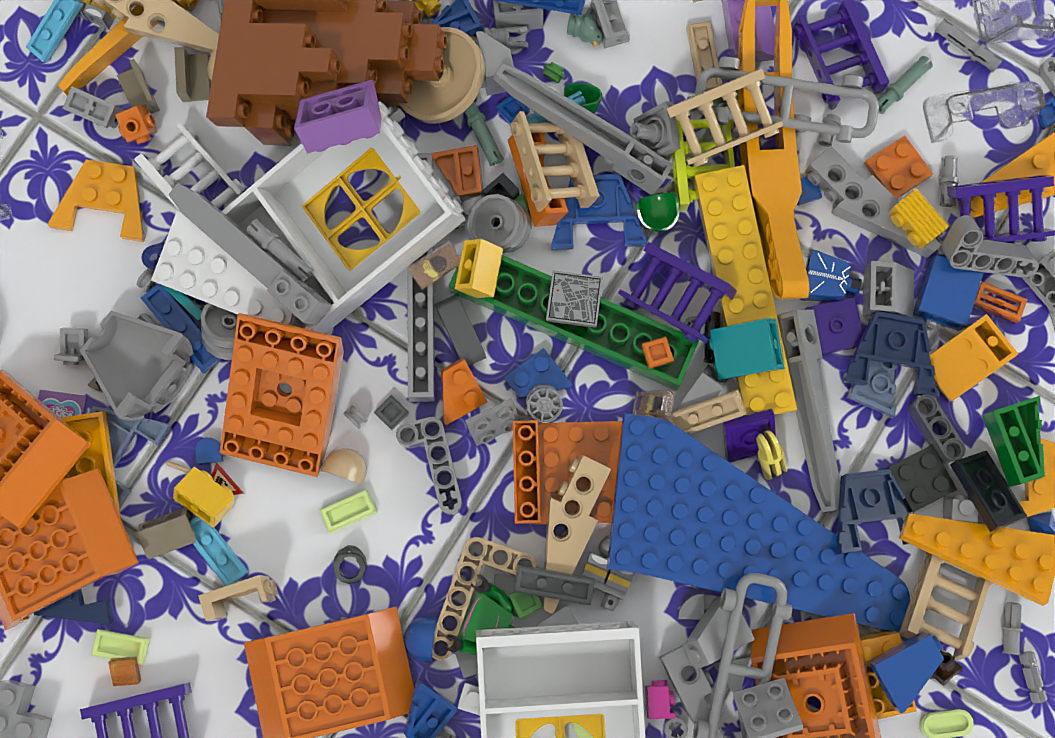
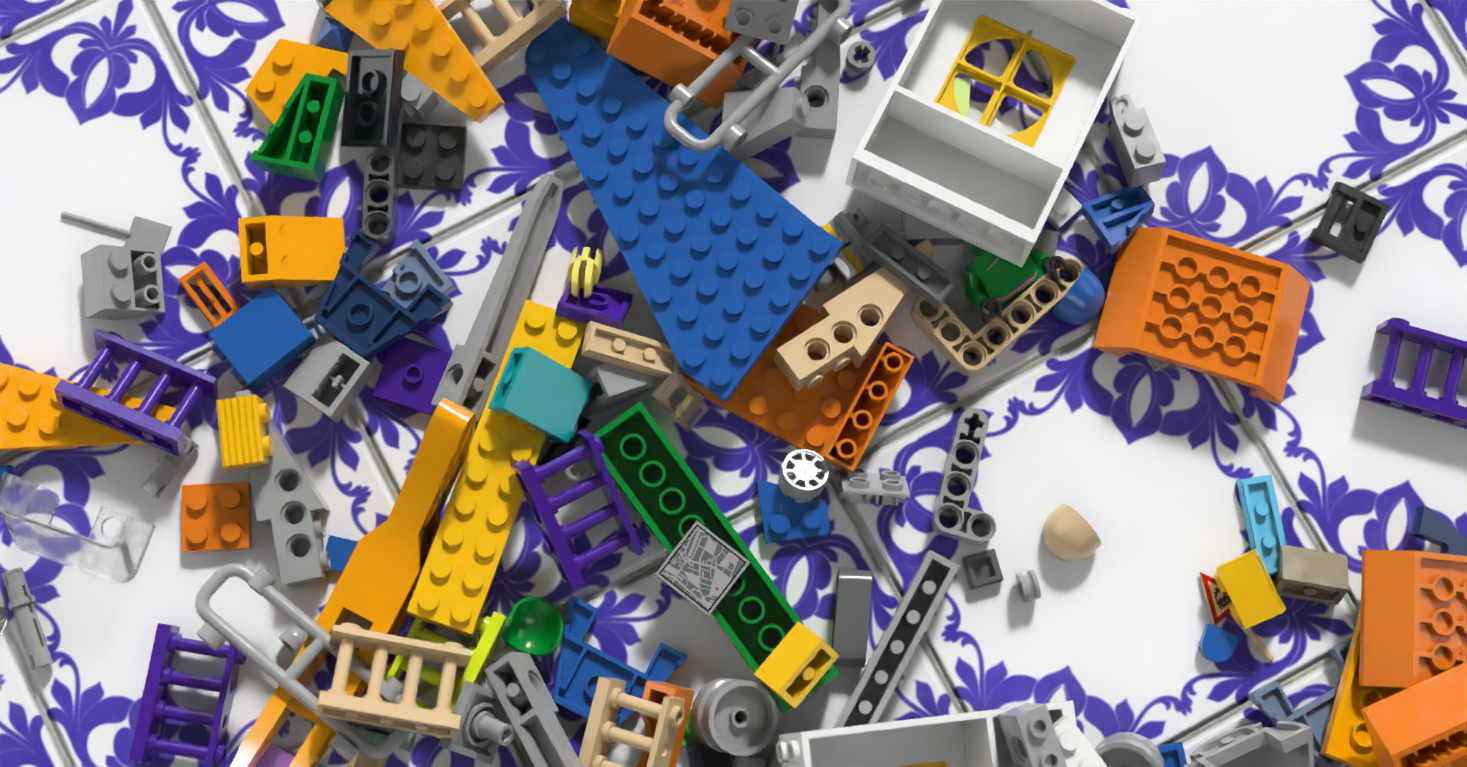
camera: 155 degrees left, 0 degrees up
yellowish green tile [91,629,150,665] -> none
clear orange tile [108,656,141,686] -> none
tan panel [198,575,278,621] -> none
orange slope [220,313,344,477] -> none
yellowish green tile [320,489,377,533] -> none
pearl dark grey piece [333,545,367,584] -> none
clear tile [407,241,461,290] -> none
orange wing [441,358,488,425] -> none
bright green plate [508,592,543,619] -> none
orange tile [641,337,674,369] -> none
dark pink brick [645,680,676,719] -> none
light grey tile [678,594,704,620] -> none
blue torso [800,250,862,302] -> none
light grey pin [817,114,841,147] -> none
dark blue wing [836,469,914,555] -> none
sand green pin [877,56,933,114] -> none
light grey beam [942,215,1039,277] -> none

